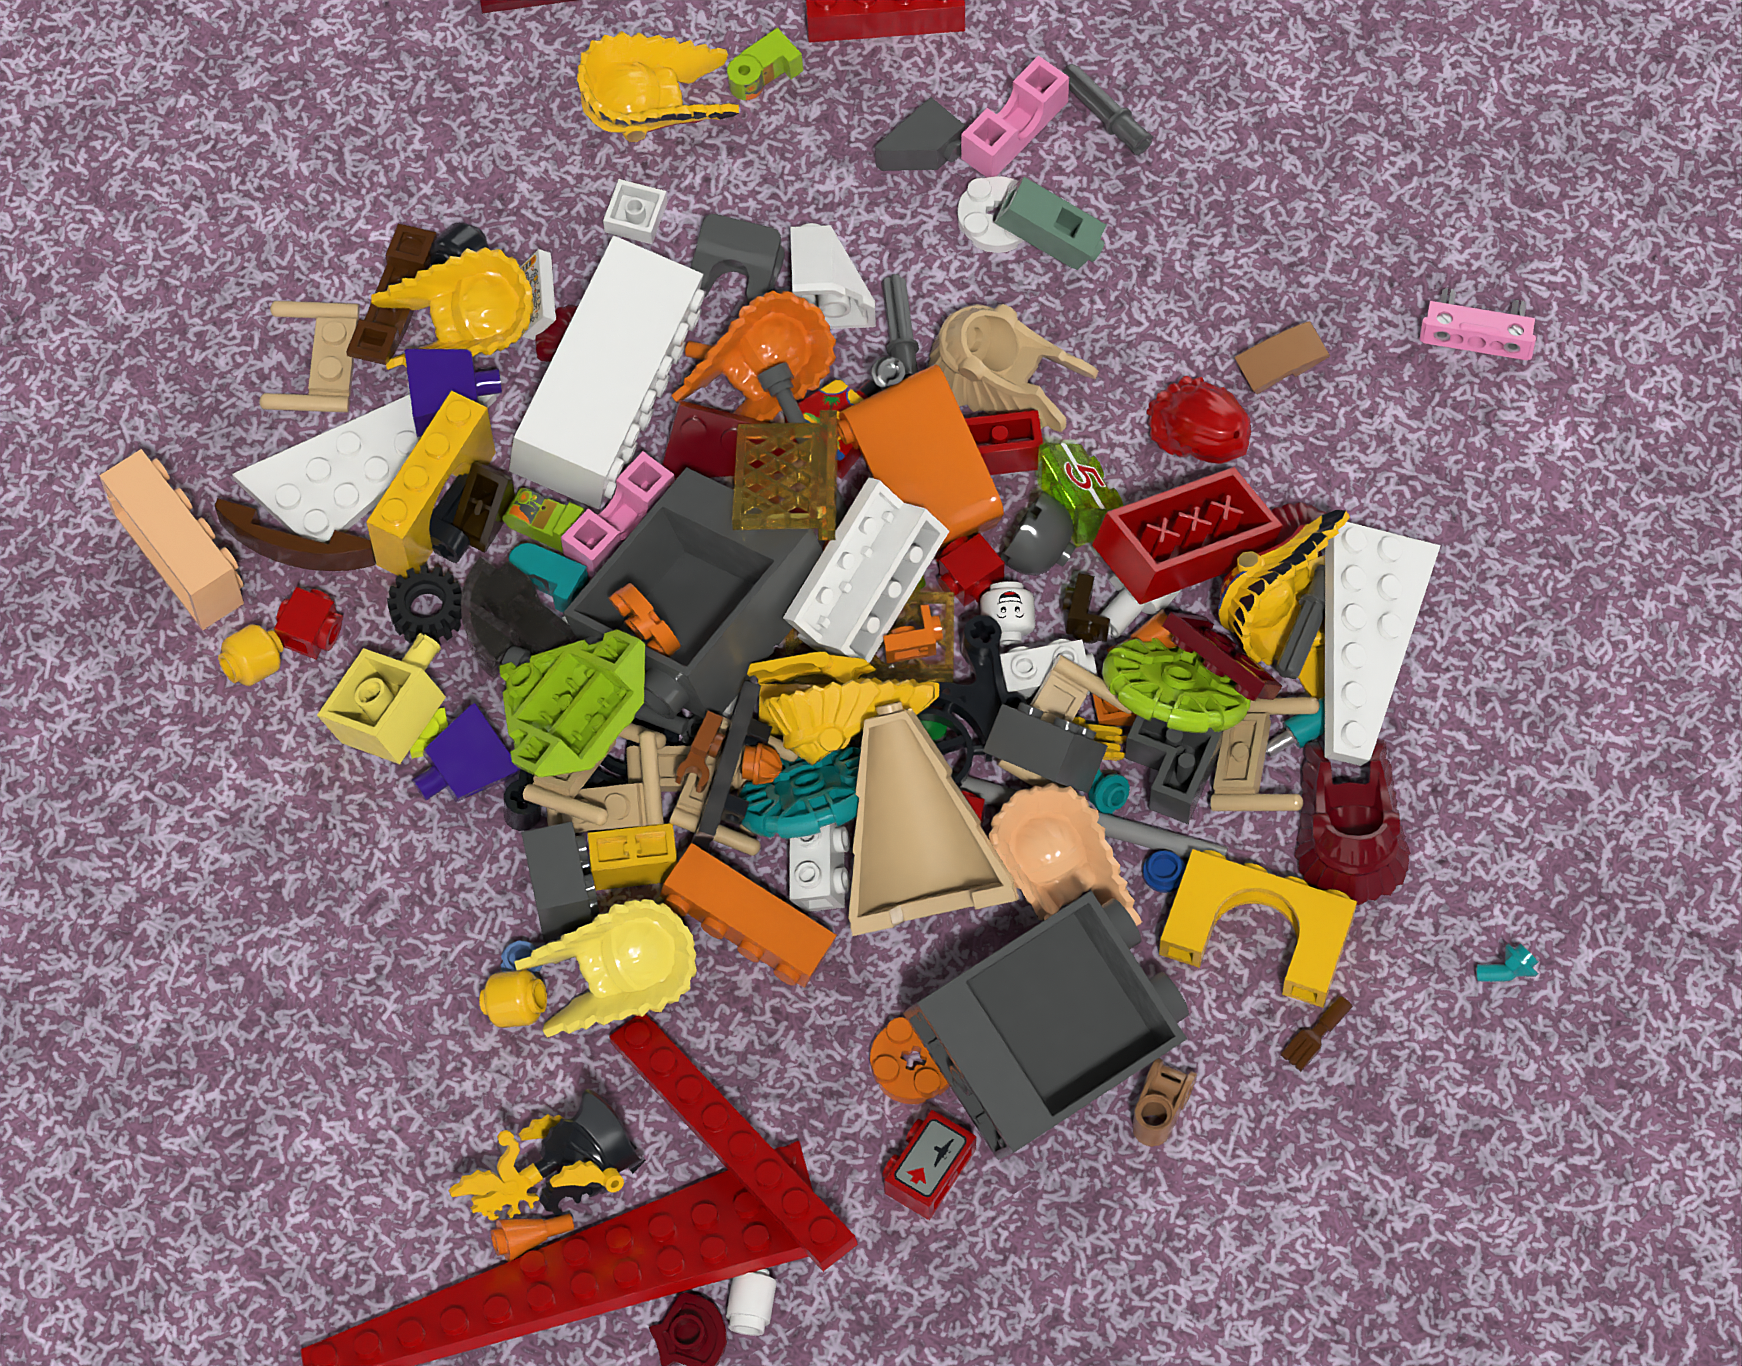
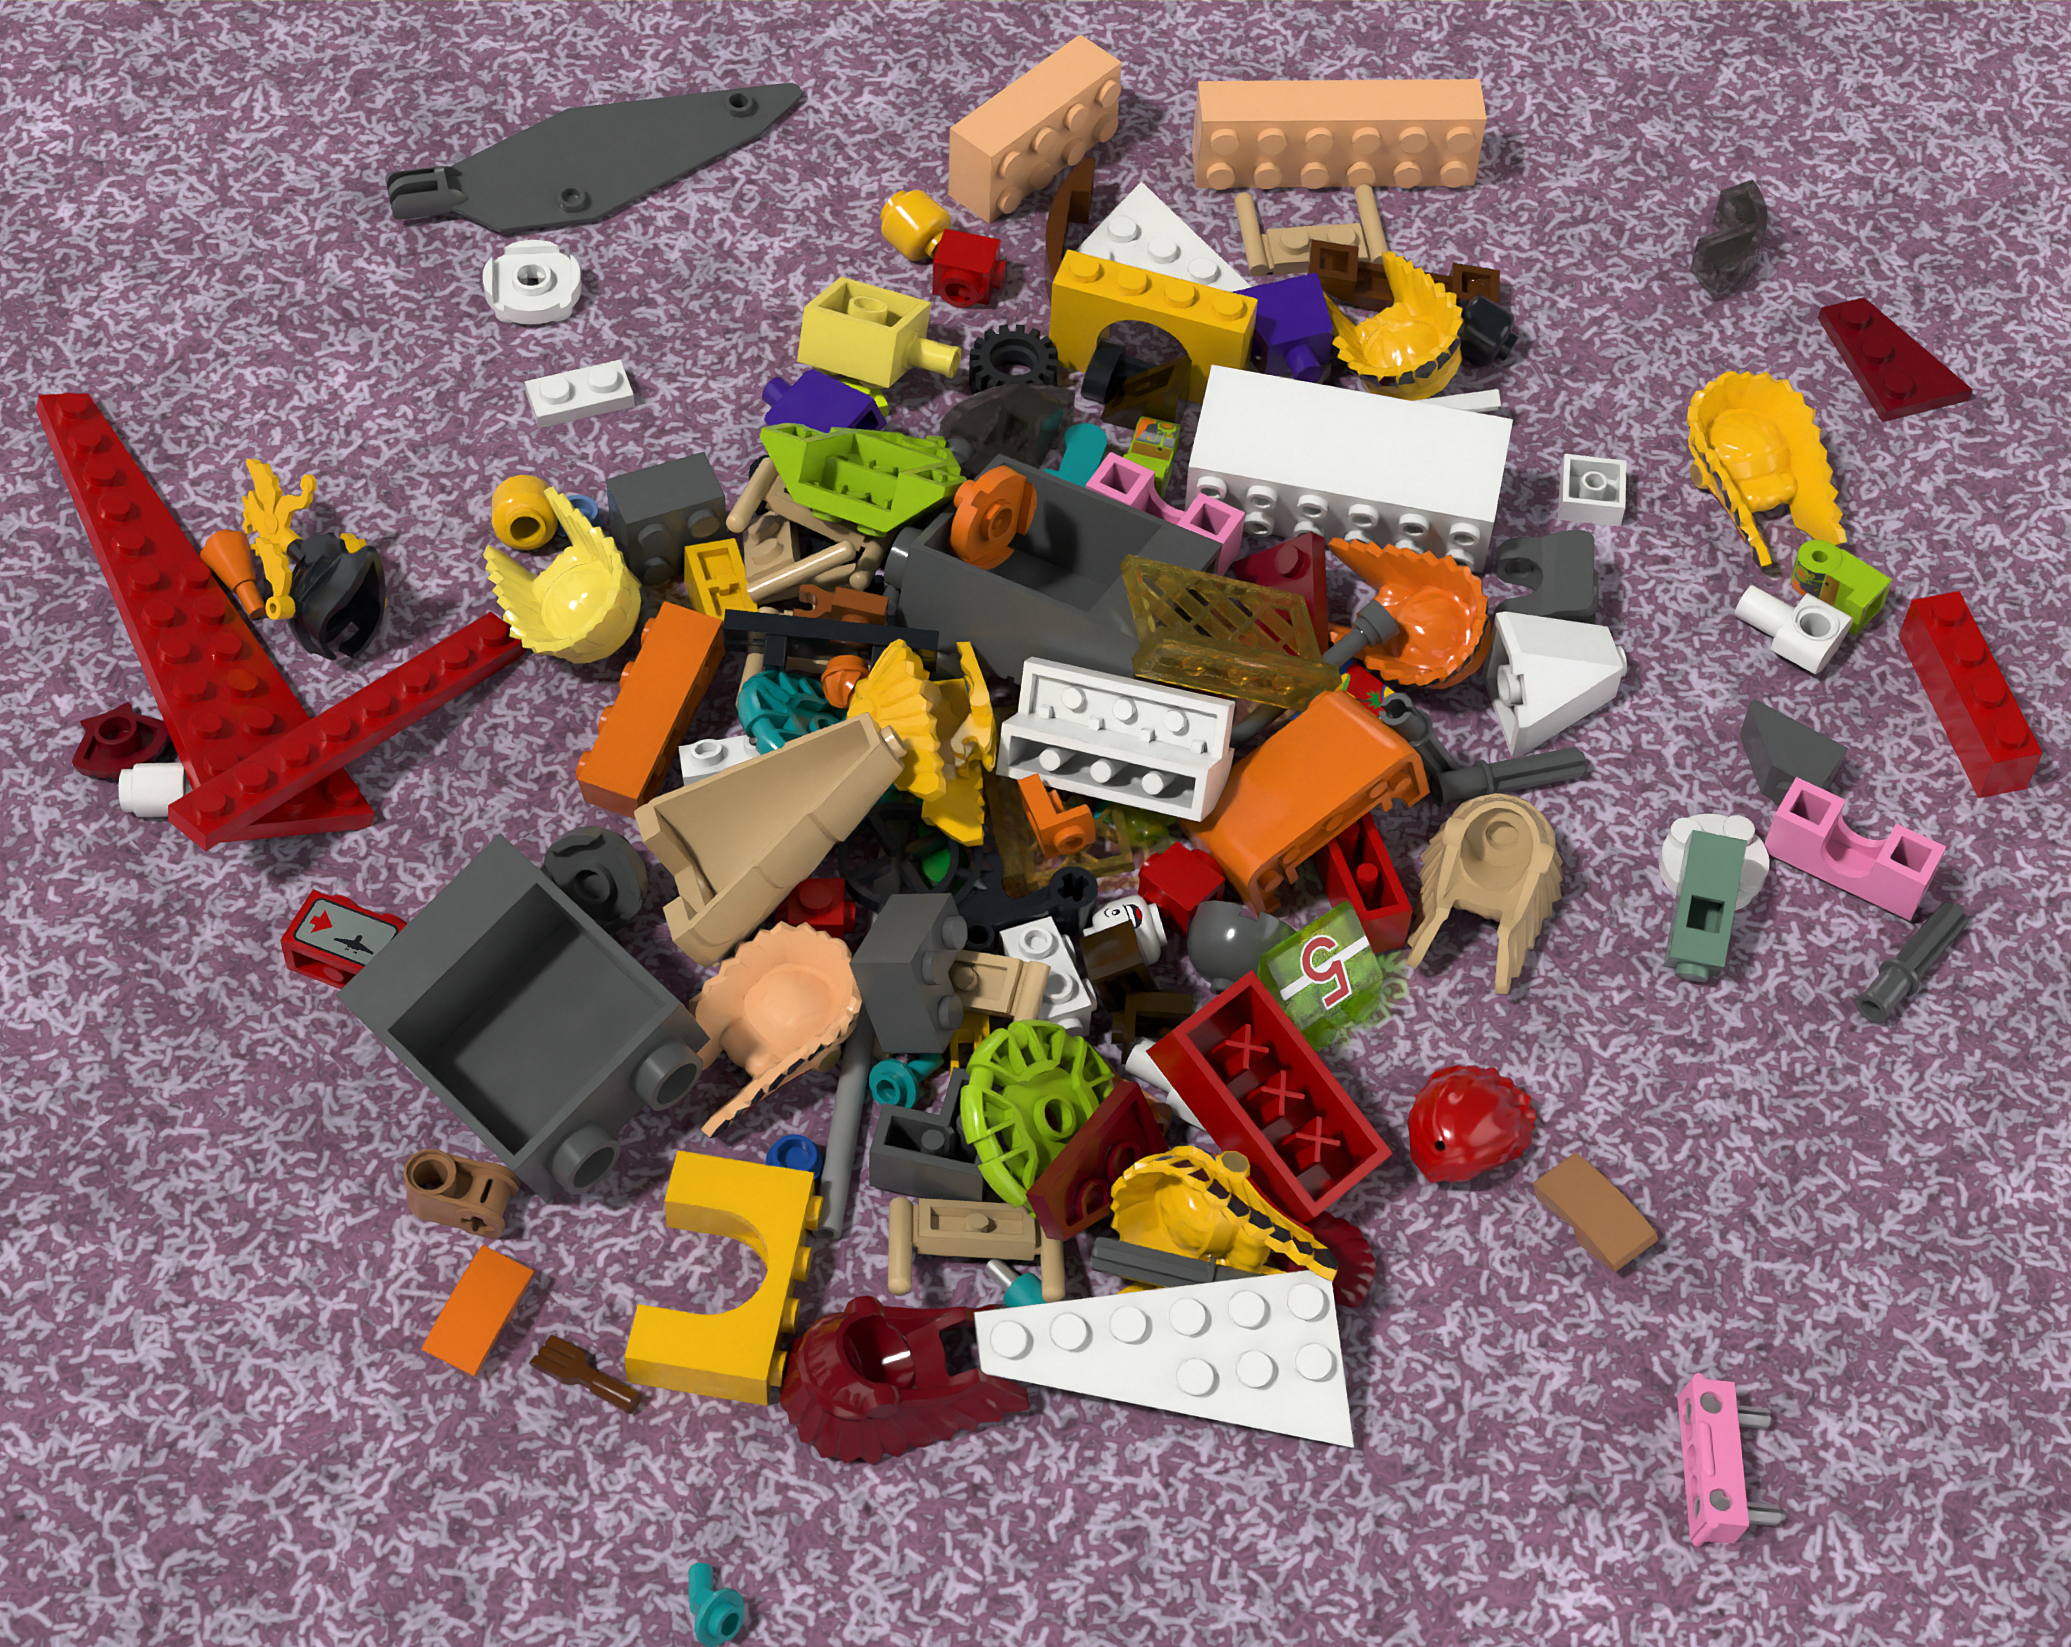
camera: 75 degrees right, 10 degrees down
none -> dark grey wing [385,83,802,233]
none -> orange slope [421,1245,536,1377]
none -> white plate [483,240,582,324]
none -> white plate [525,360,635,429]
none -> dark grey tile [539,826,649,934]
none -> dark brown slope [1079,919,1159,1013]
none -> light nougat brick [1192,79,1487,190]
none -> clear smoke brick [1690,179,1768,302]
none -> white piece [1734,585,1853,674]

